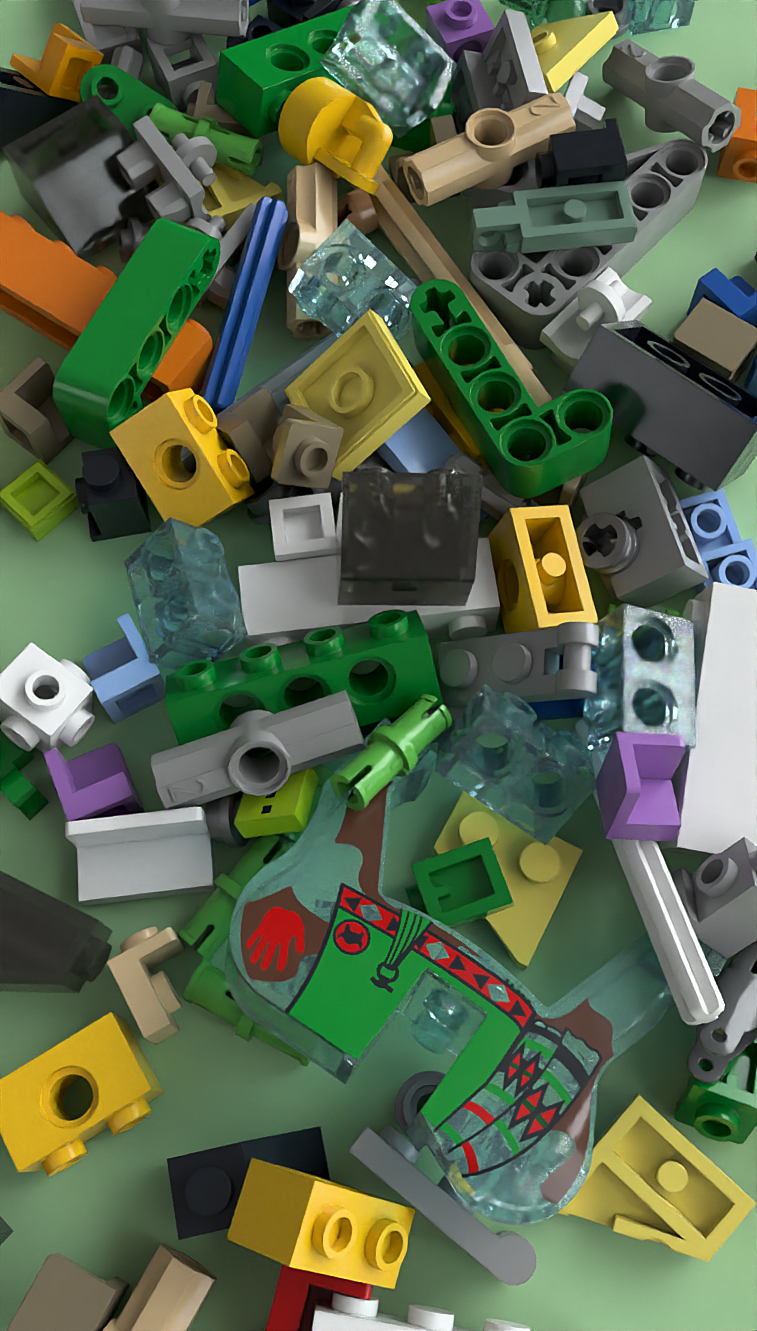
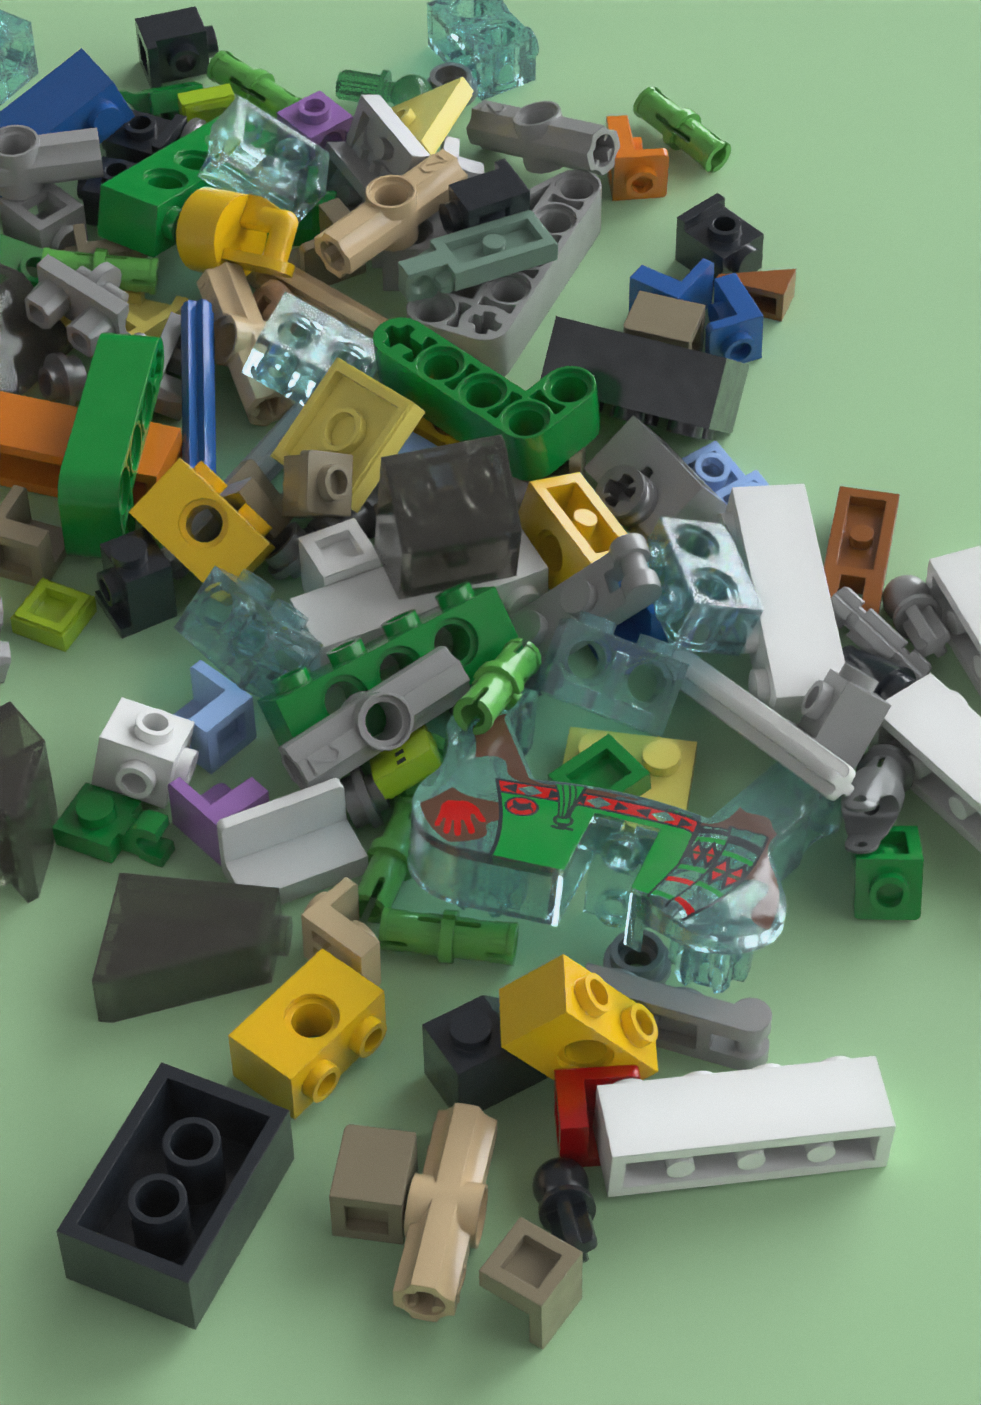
camera: 20 degrees left, 20 degrees down
white hips [539,267,653,375] -> none
light yellow wing [546,1093,757,1262] -> none
medium lavender panel [595,732,686,841] -> none

